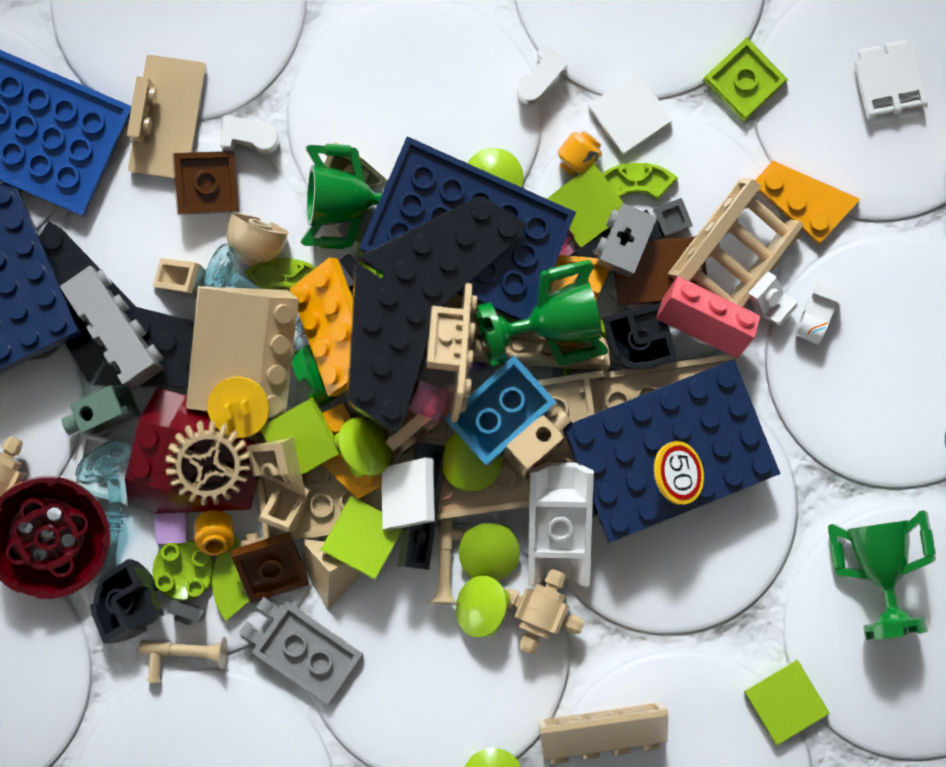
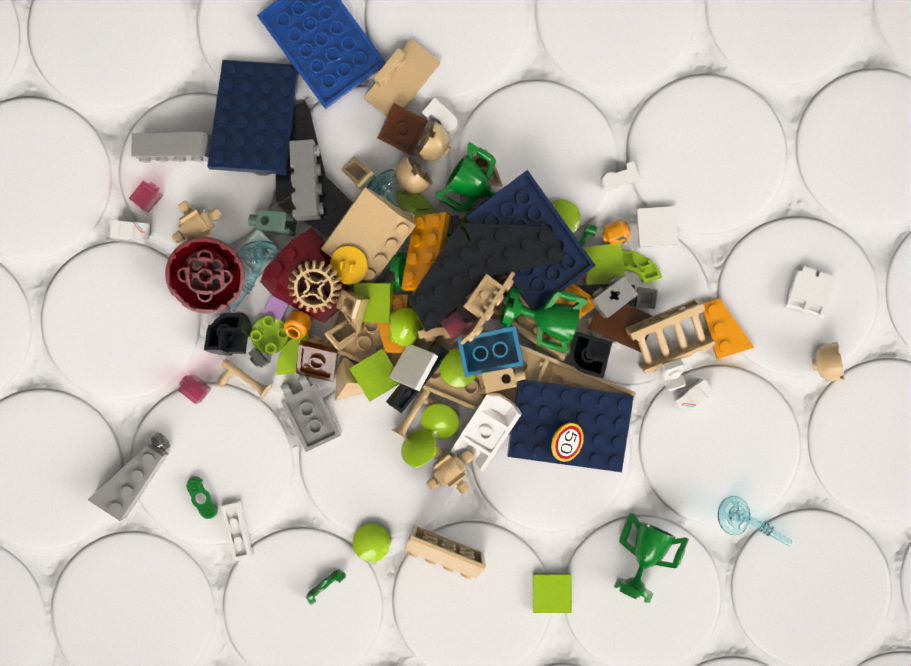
camera: 15 degrees right, 5 degrees up
coral brick [656,276,760,358] -> none
lime tile [703,37,789,122] -> none
none -> clear pink brick [178,374,212,405]
none -> tan cylinder [415,121,451,161]
none -> green hand [579,224,597,246]

